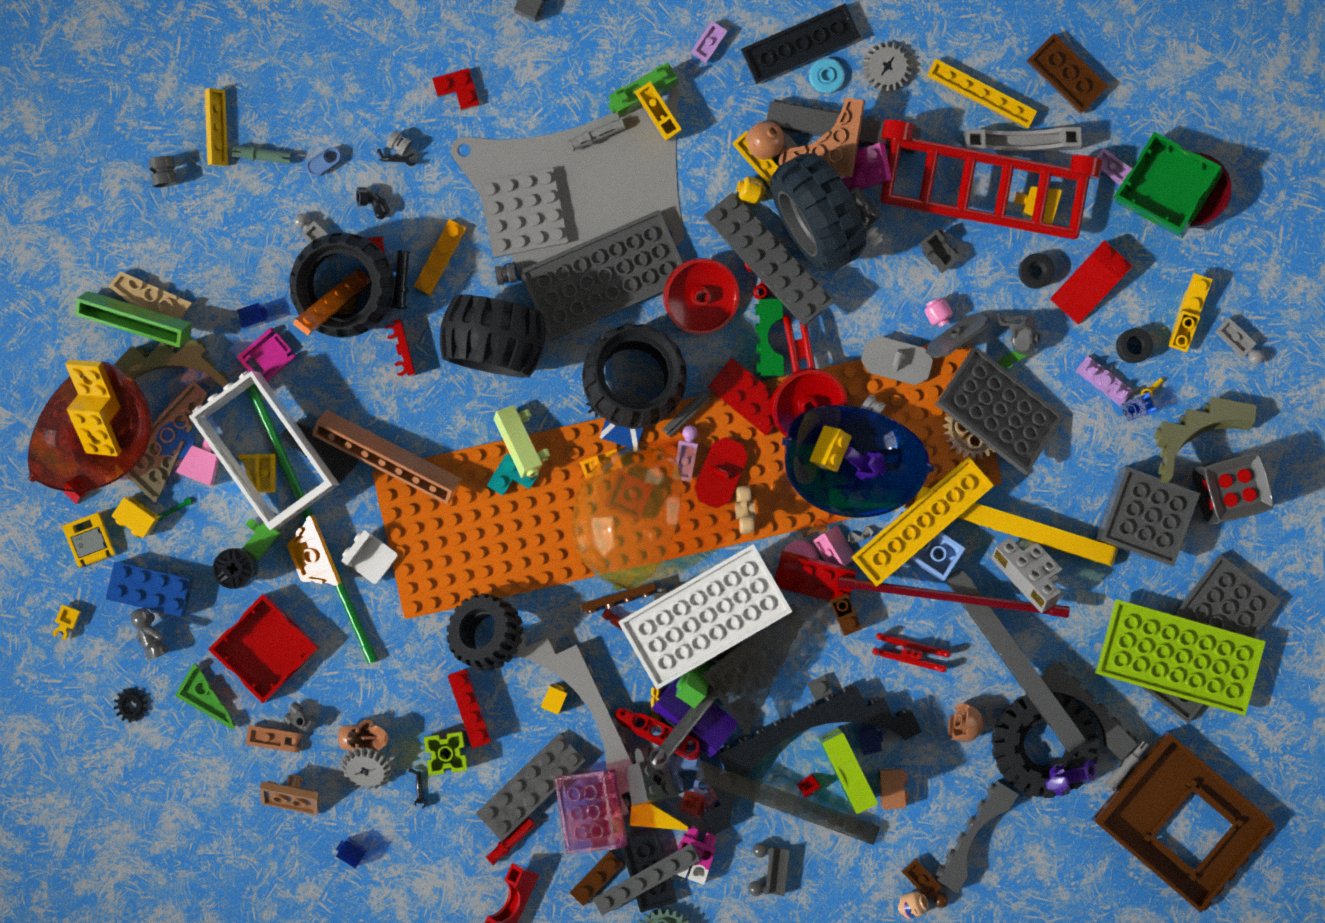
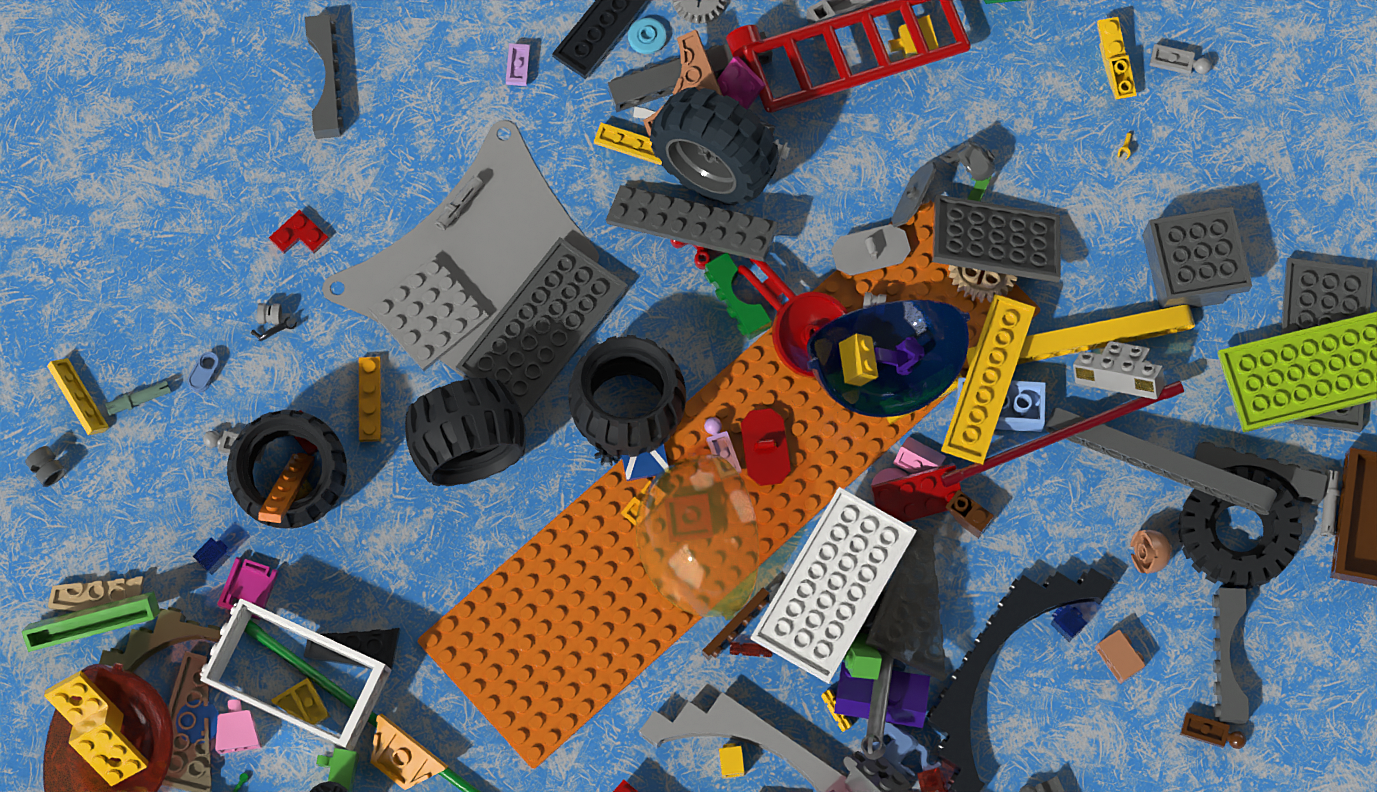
camera: 25 degrees left, 15 degrees down
nougat brick [312,410,462,505] -> none
white bracket [341,530,398,584] -> none
black arm [356,187,390,219] -> none
red plate [385,318,416,377] -> none
black pin [390,250,410,309] -> none
black tyre [446,593,523,671] -> none
teal plate [487,453,540,496] -> none
yellowish green brick [494,405,550,478] -> none
flat silver wheel [495,264,517,285] -> none
bright green brick [608,63,679,118] -> none
red piece [614,707,701,761] -> none
yellow slope [634,82,682,142] -> none
red dish [663,258,740,335] -> none
dark grey axle [663,392,710,437] -> none
clear smoke plate [694,761,880,845] -> none
red plate [707,357,775,436] -> none
tan gear [735,486,756,534] -> none
yellow head [736,176,766,204] -> none
nougat cylinder [745,121,785,160] -> none
red slope [796,774,821,798] -> none
clear orange hand [802,519,828,537] -> none
dark grey plate [807,675,833,701] -> none
lime tile [817,727,878,814] -> none
light grey piece [848,526,874,543] -> none
red piece [872,633,951,673] -> none
light nougat head [898,891,928,919] -> none
dark grey cylinder [918,229,960,273] -> none
bright pink head [925,297,953,327] -> none
black tyre [1018,253,1055,289] -> none
dark purple piece [1045,759,1097,796] -> none
red slope [1050,240,1133,325] -> none
lavender plate [1075,356,1133,406] -> none
black tyre [1116,328,1153,363] -> none
clear blue brick [1122,393,1156,421] -> none
olive arch [1154,397,1256,483] -> none
dark grey piece [1192,452,1273,525] -> none

